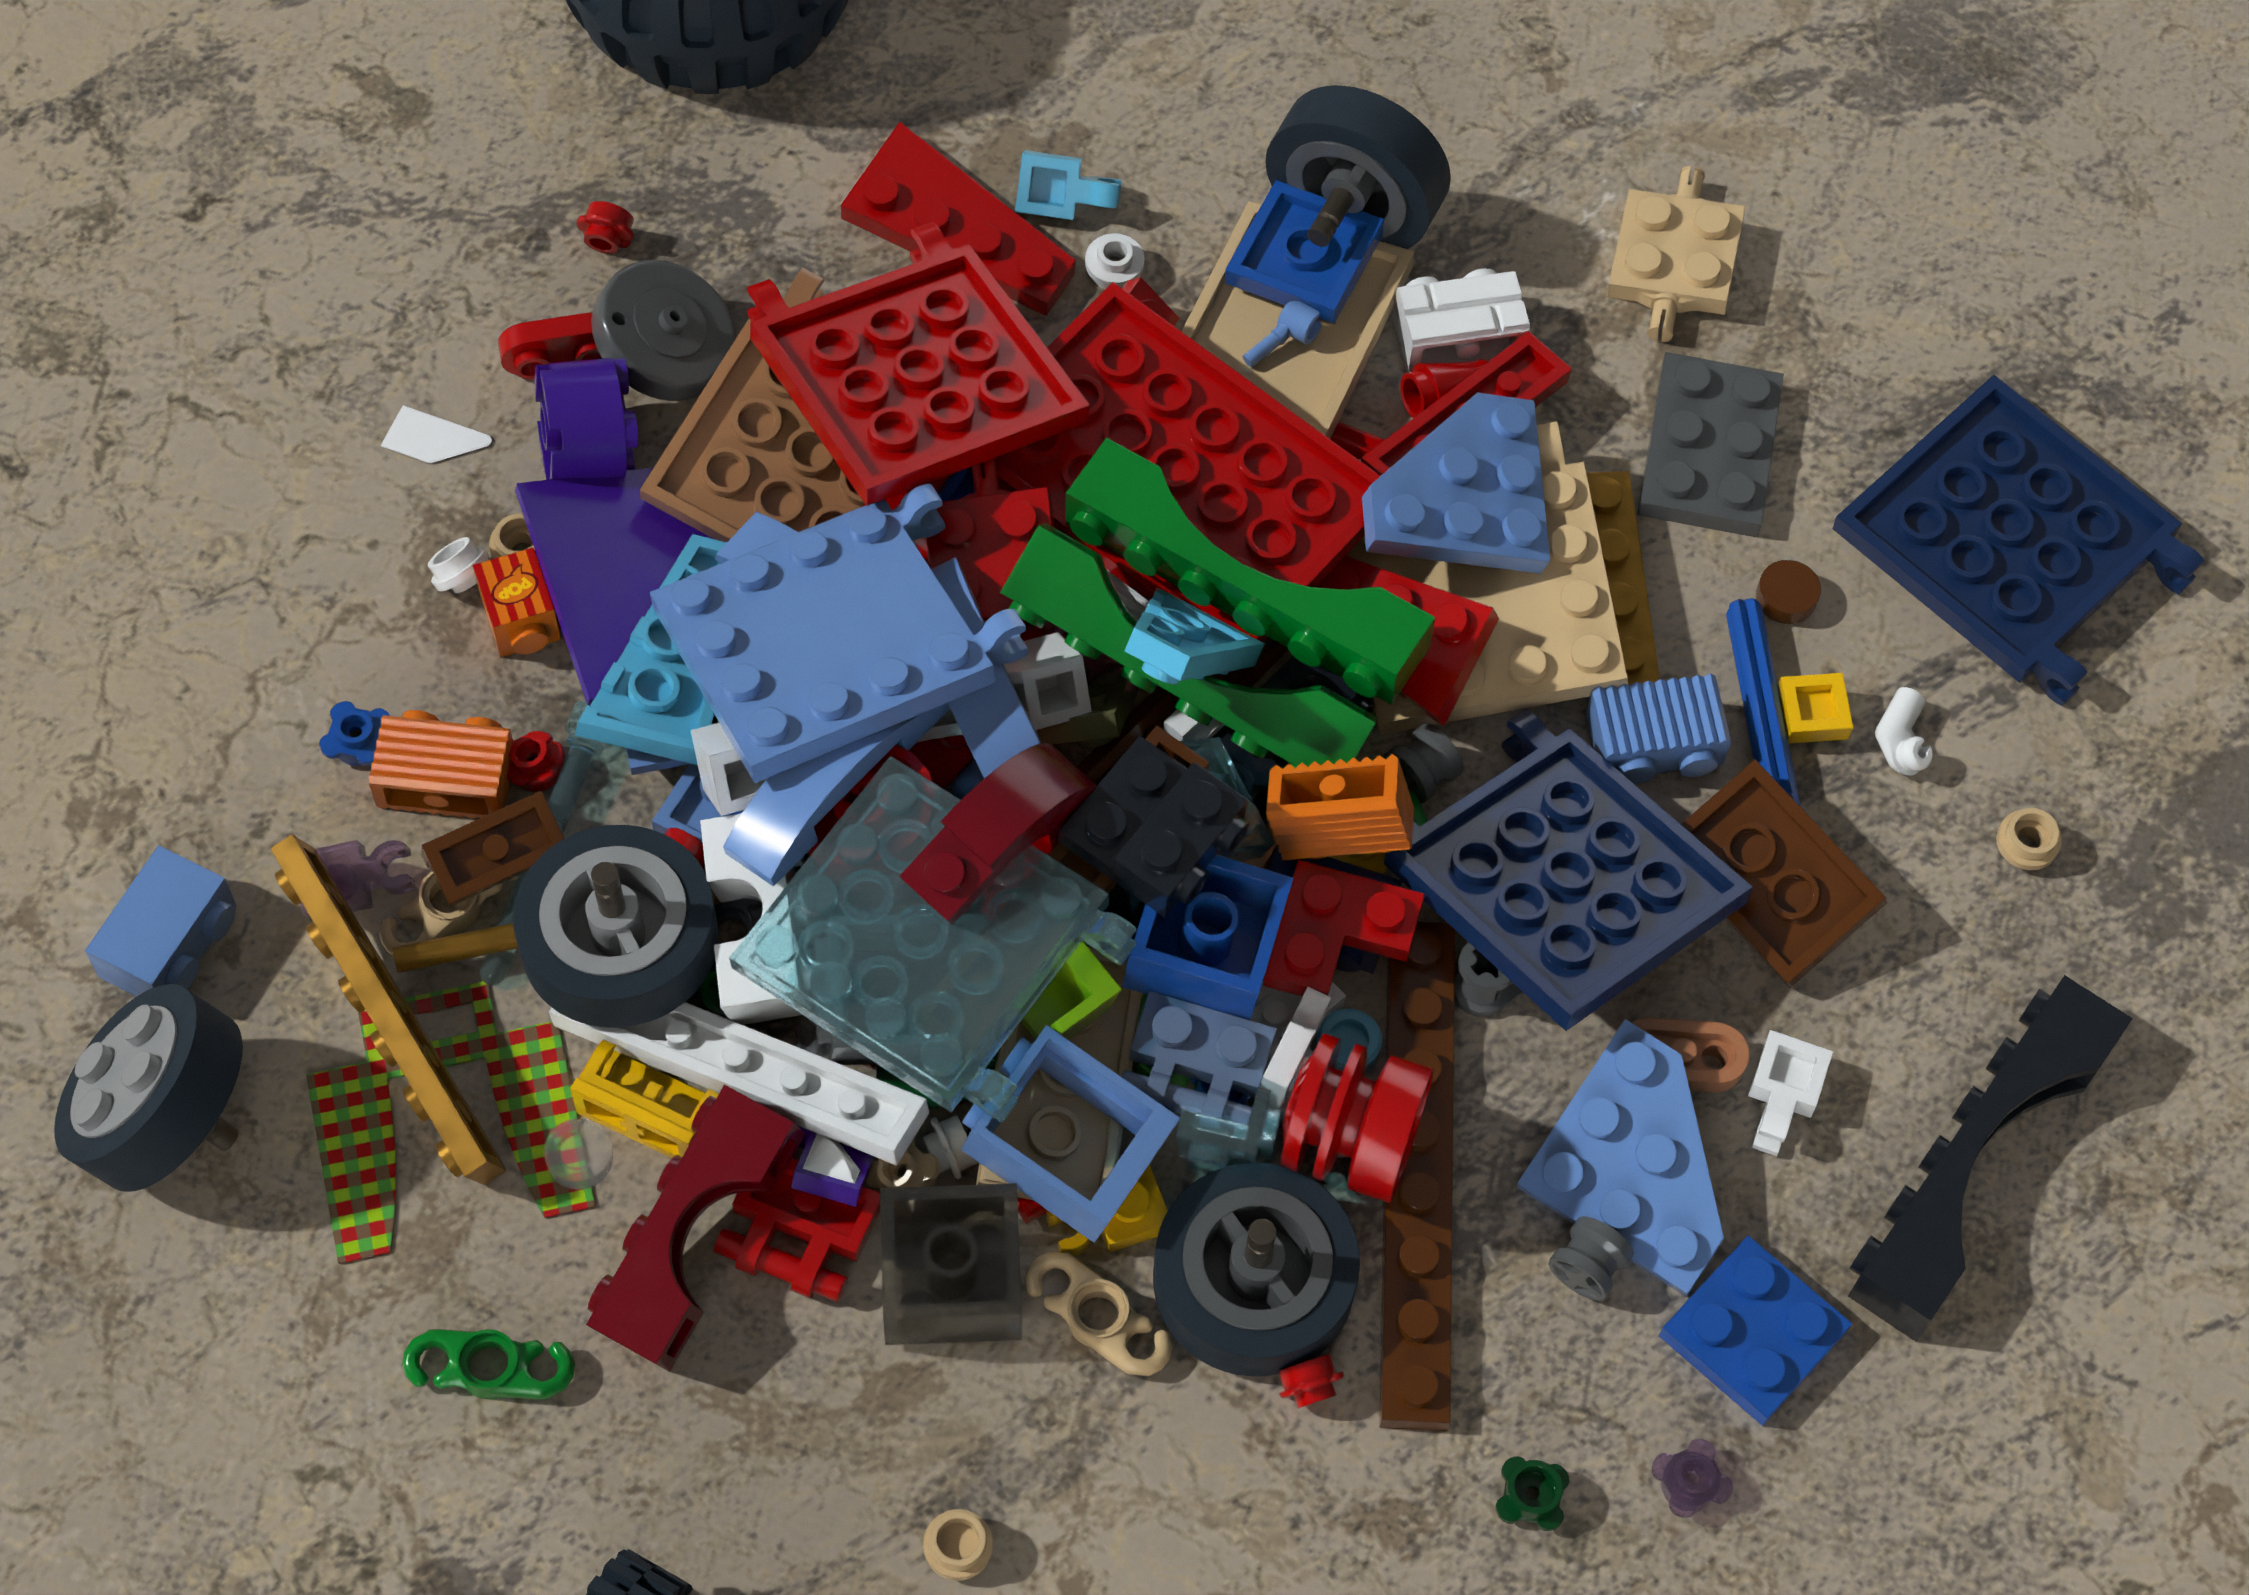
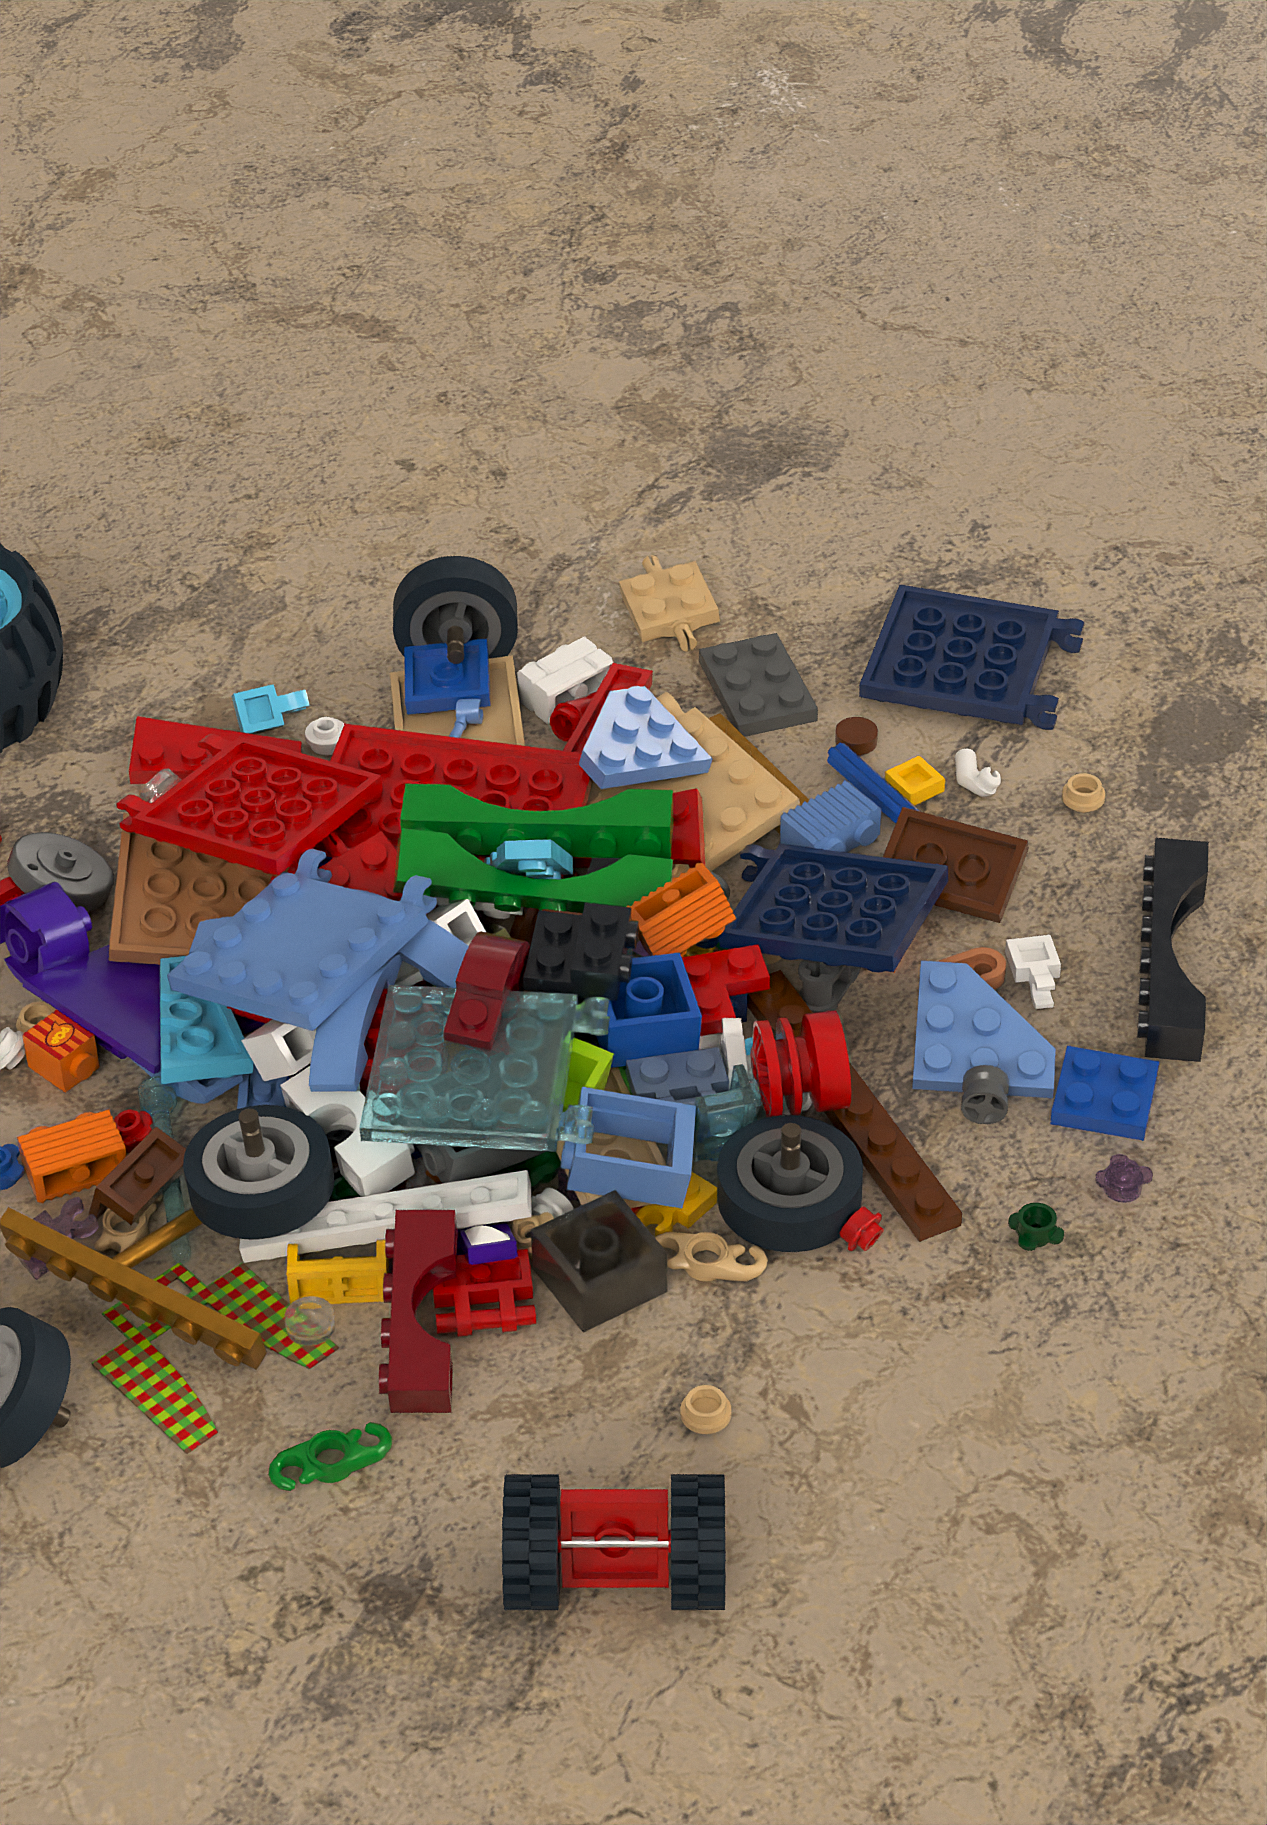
camera: 25 degrees left, 20 degrees down
none -> clear tile [139,768,181,803]

